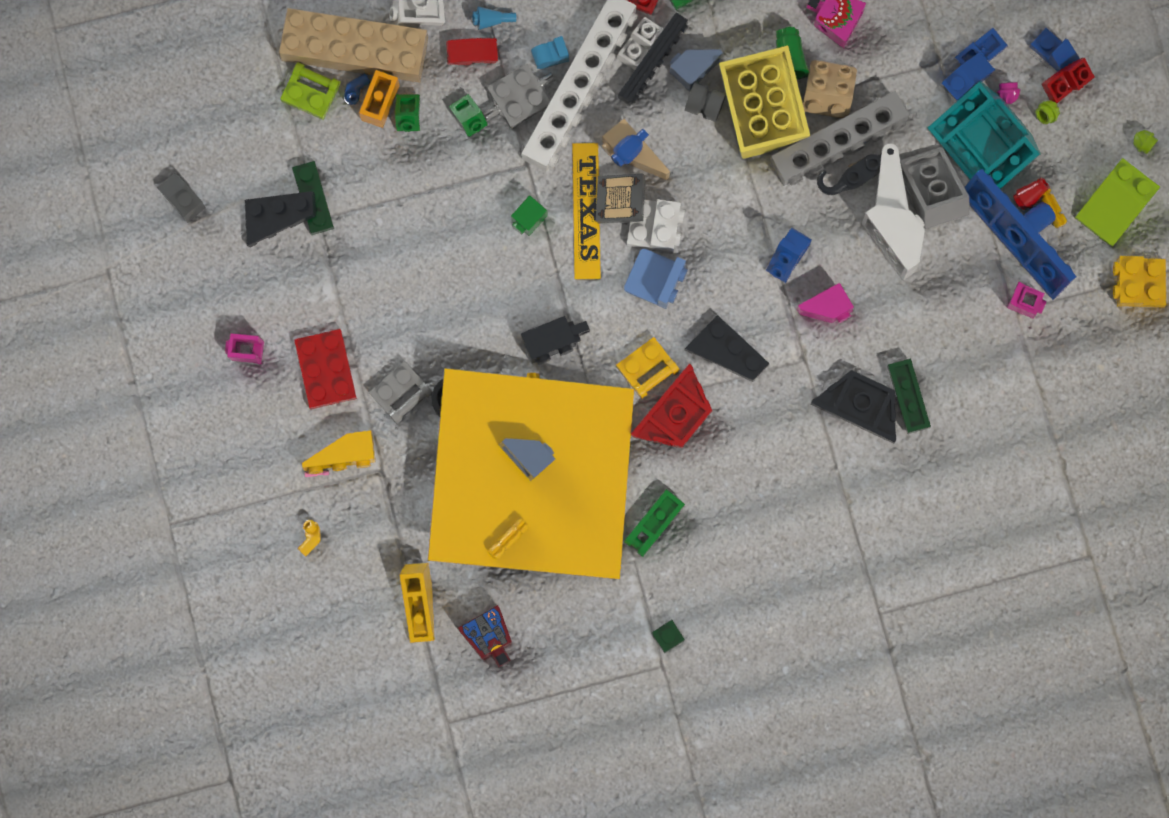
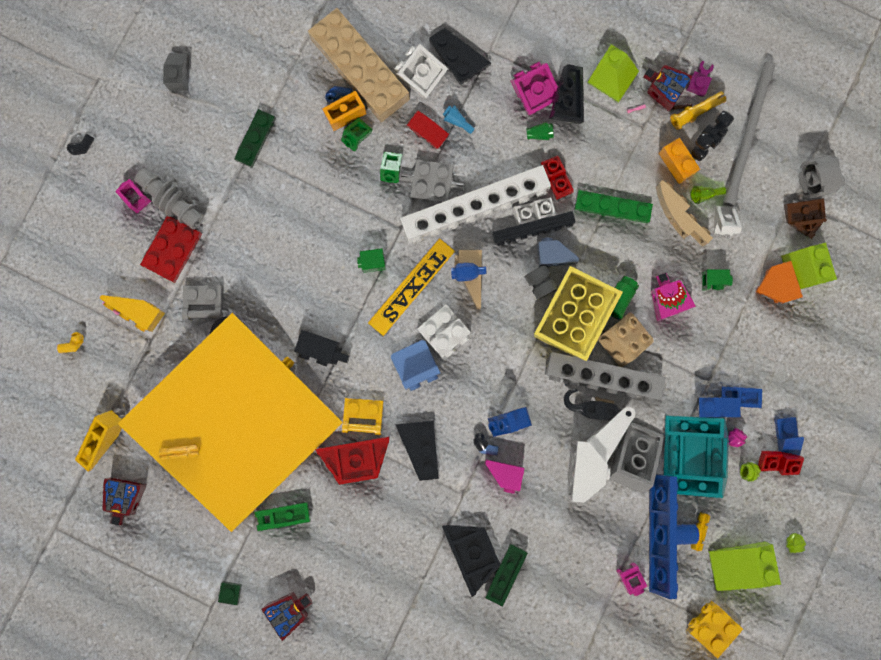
camera: 40 degrees right, 5 degrees up
black wing [245,191,316,248] -> none
lime plate [280,62,341,120] -> none
sand blue slope [499,438,555,481] -> none
dark azure leg [531,36,569,69] -> none
tile [596,173,645,224] -> none
red cone [1013,177,1050,210] -> none
none -> black arm [67,134,95,155]
none -> light grey piece [134,168,204,229]
none -> torso [261,592,313,641]
none -> arm [473,433,498,456]

